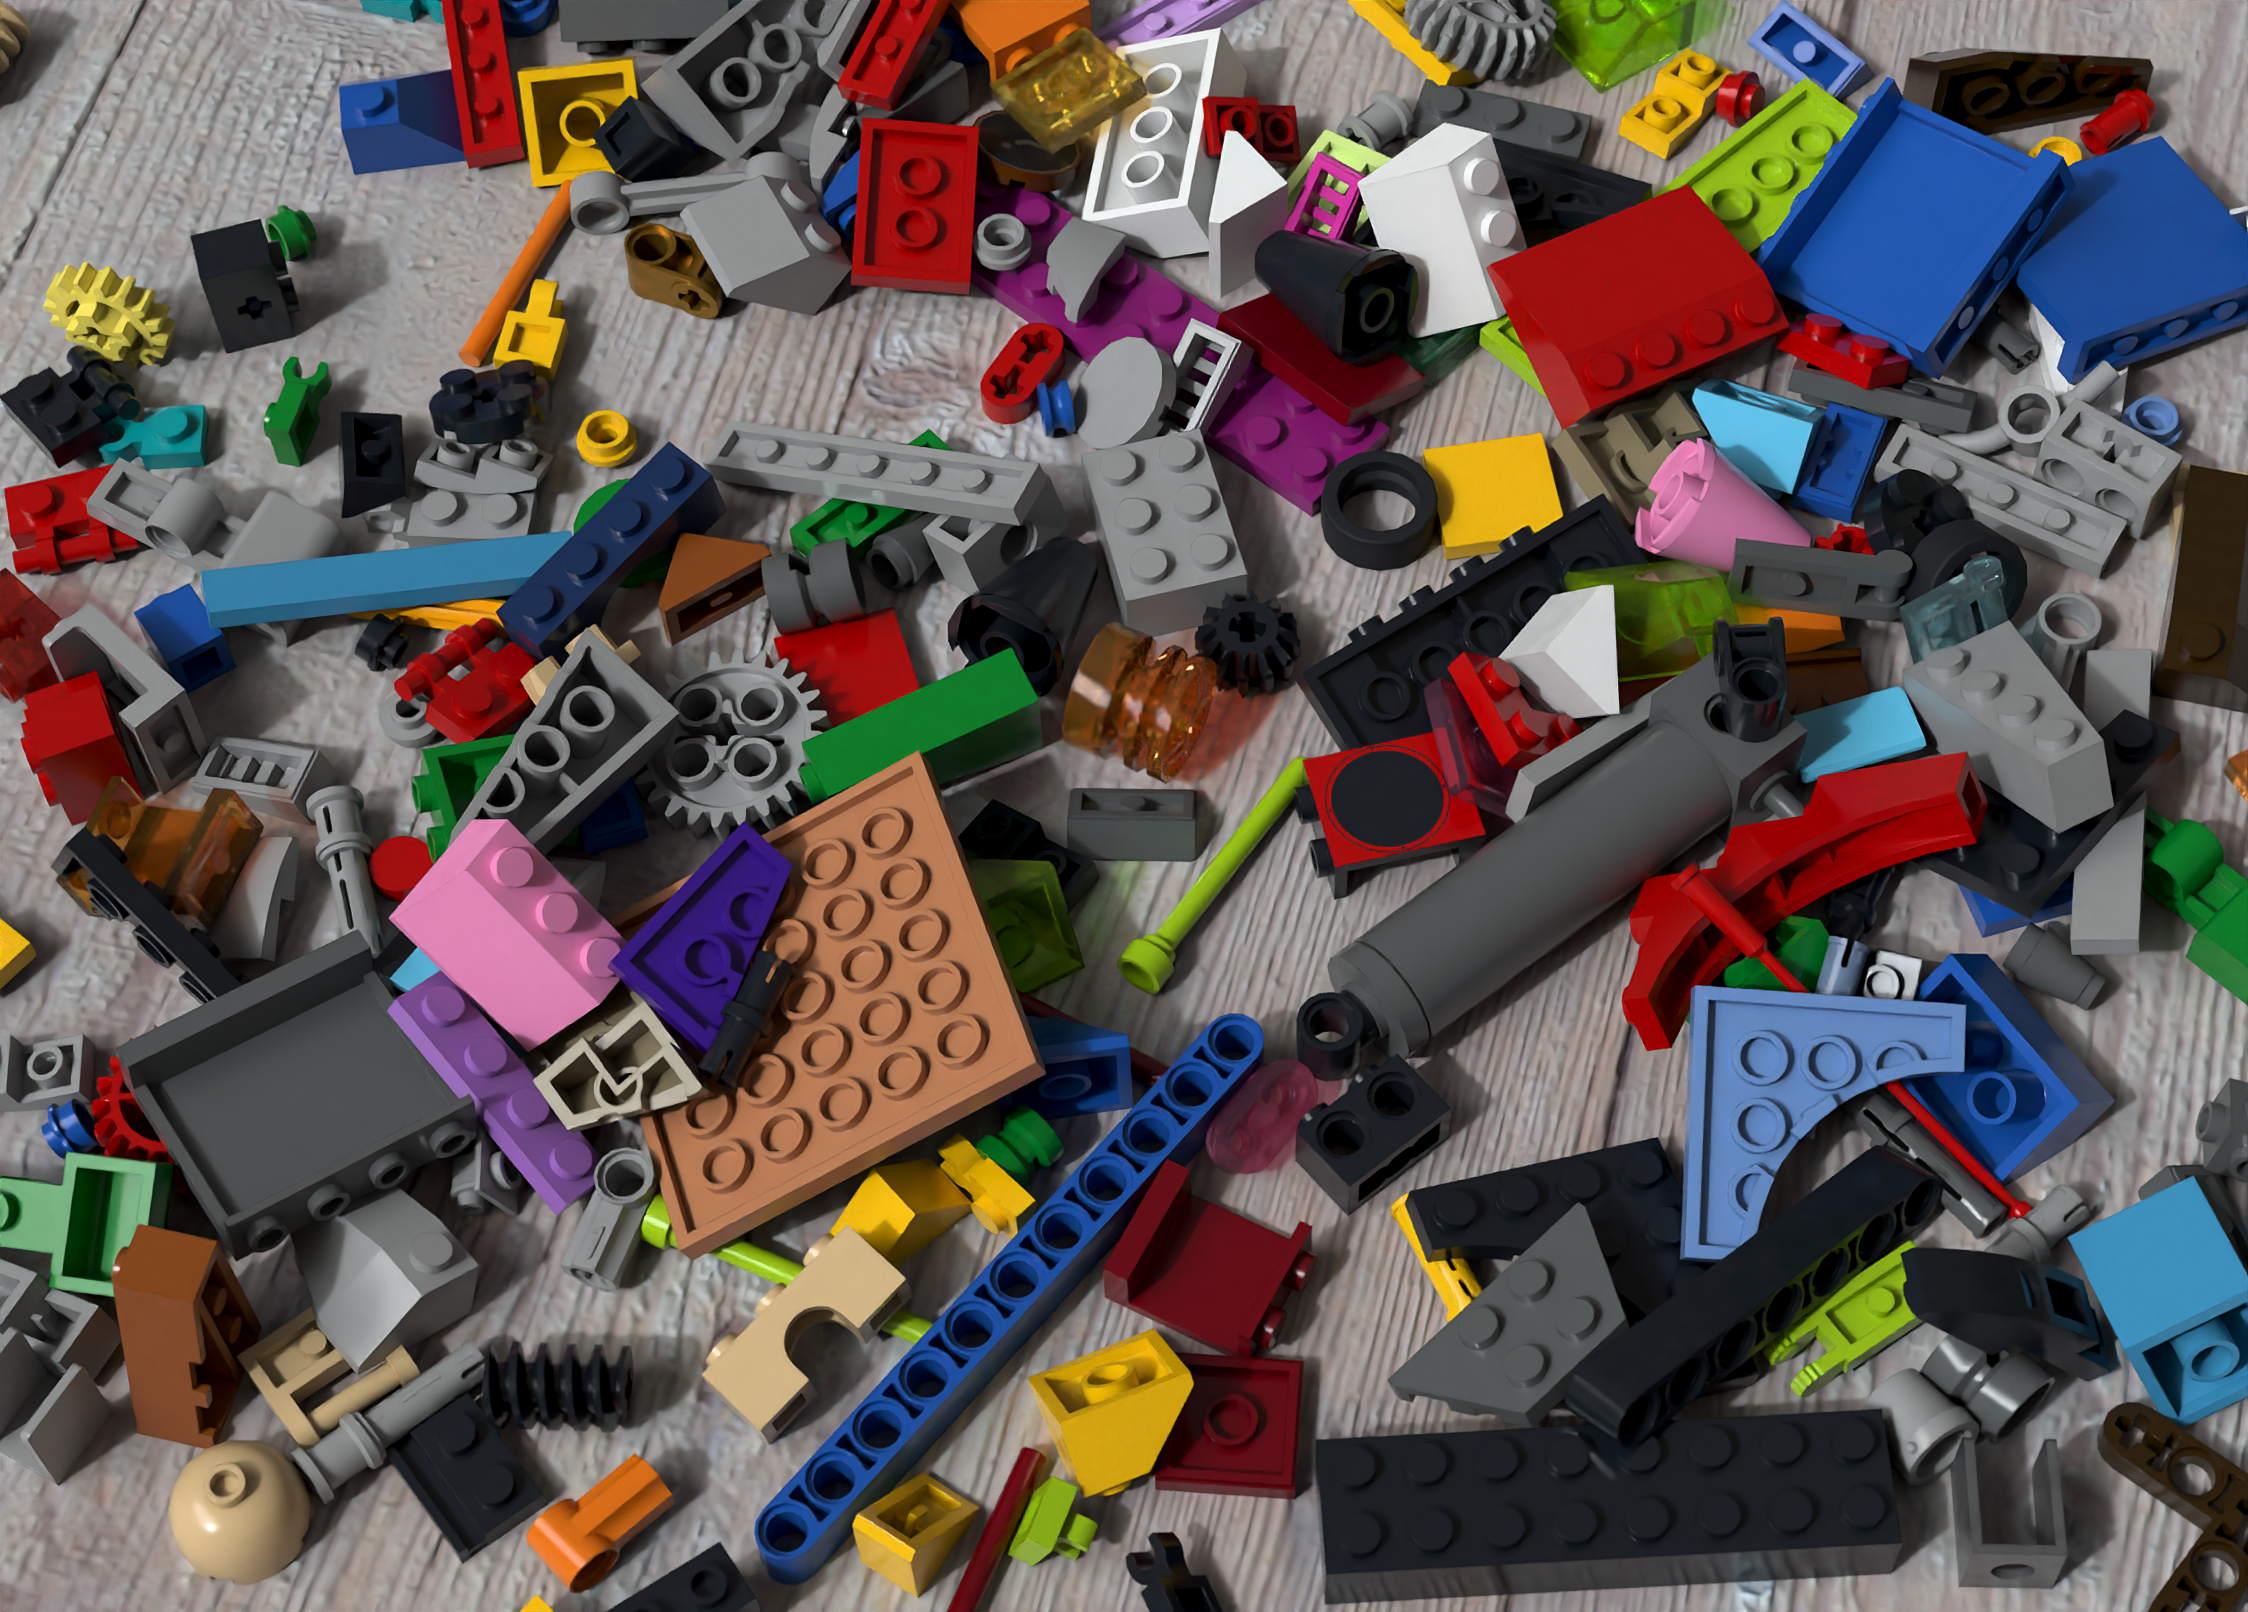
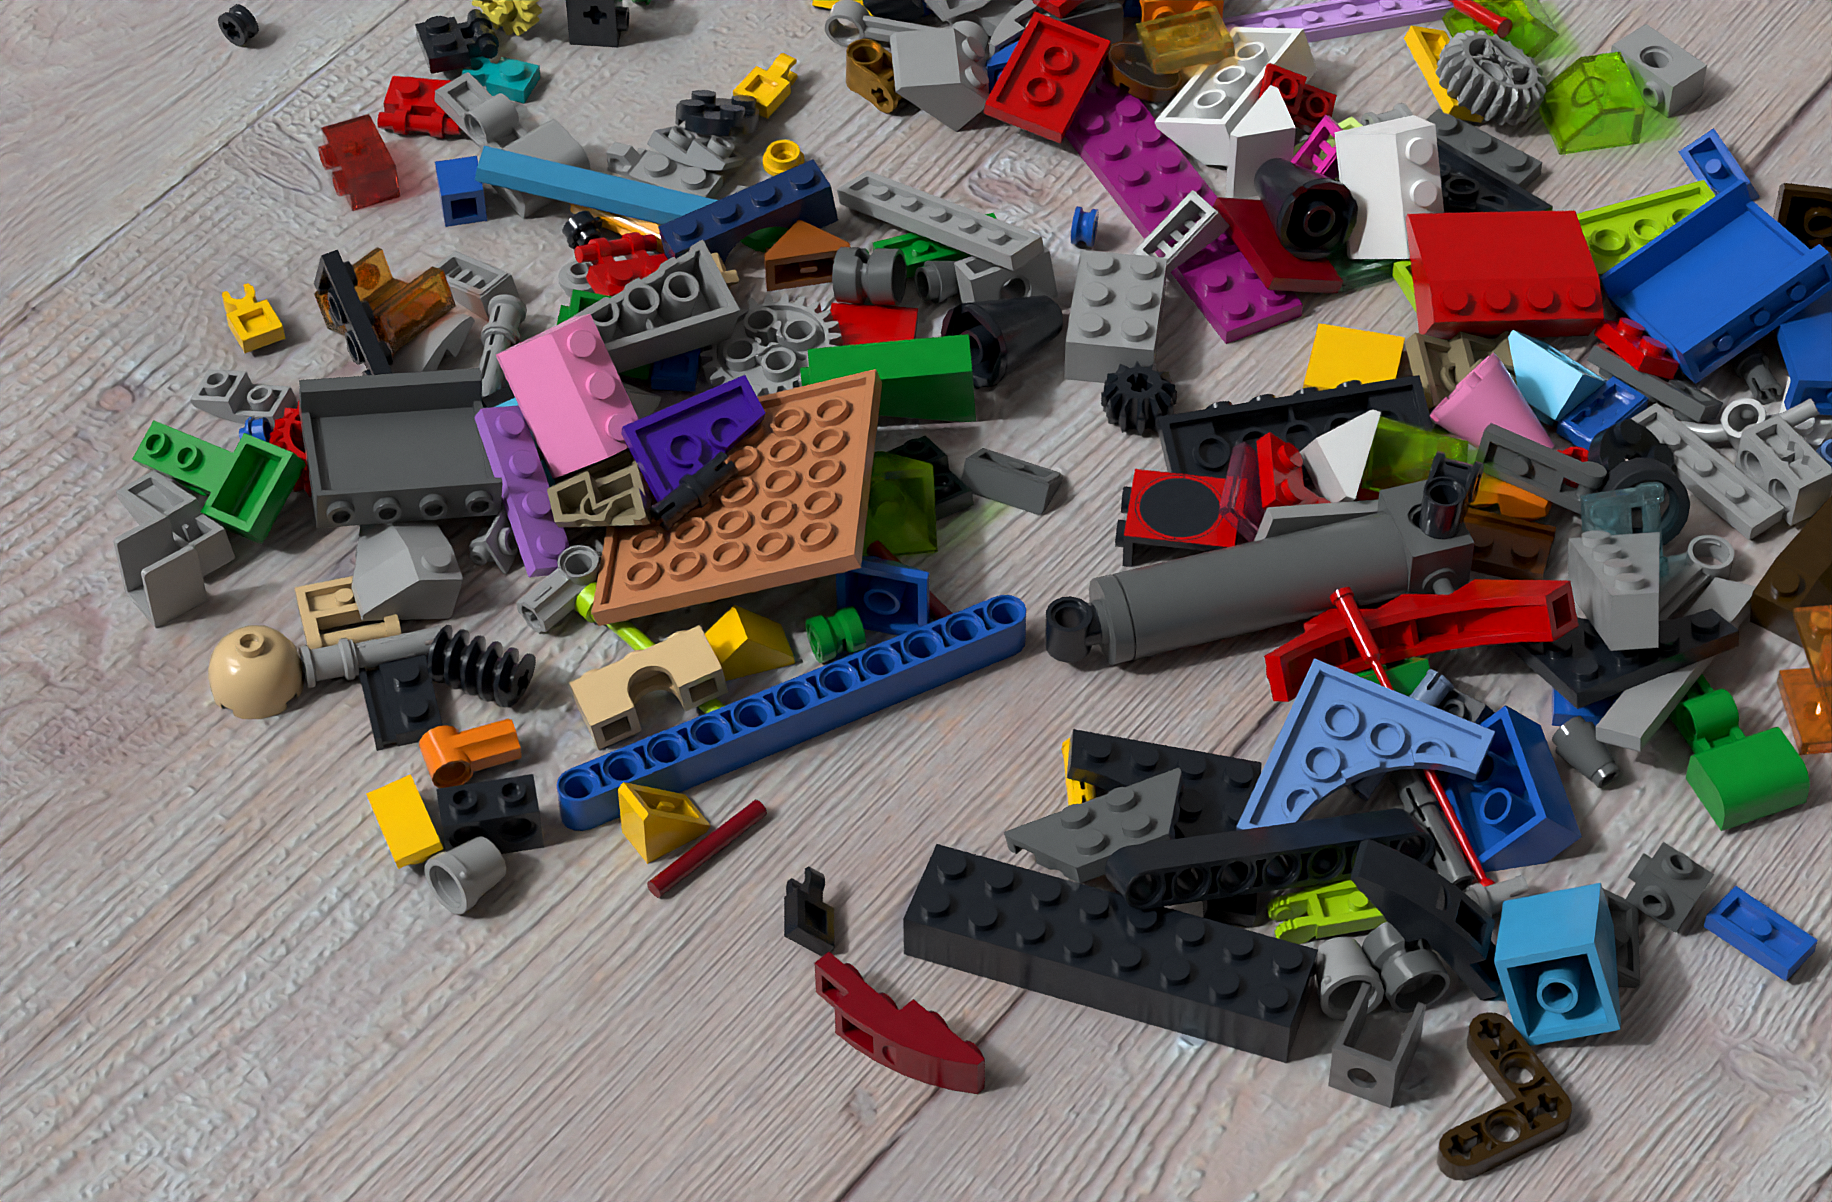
camera: 20 degrees right, 10 degrees down
red brick [20,670,145,826] -> none
light grey panel [42,601,209,795] -> none
dark orange wedge [112,1223,262,1449] -> none
green plate [264,356,332,467] -> none
black slope [338,411,406,518] -> none
orange bar [459,180,573,367] -> none
yellow plate [938,1132,1037,1239] -> none
light grey plate [973,214,1032,270] -> none
red beam [980,322,1065,425] -> none
lime tile [1008,1475,1098,1566] -> none
yellow slope [1027,1328,1194,1498] -> none
light grey slope [1046,216,1126,323] -> none
clear orange wheel [1062,621,1217,784] -> none
light grey tile [1074,336,1176,451] -> none
dark red panel [1103,1159,1318,1357] -> none
lime piece [1116,756,1309,994] -> none
dark red tile [1155,1352,1304,1500] -> none
clear pink plate [1206,1059,1318,1175] -> none
black brick [1295,1053,1451,1216] -> none
black tyre [1321,450,1438,571] -> none
yellow slope [1618,48,1735,160] -> none
red plate [1716,70,1765,129] -> none
medium azure slope [1793,686,1926,783] -> none
black pin [1823,865,1895,965] -> none

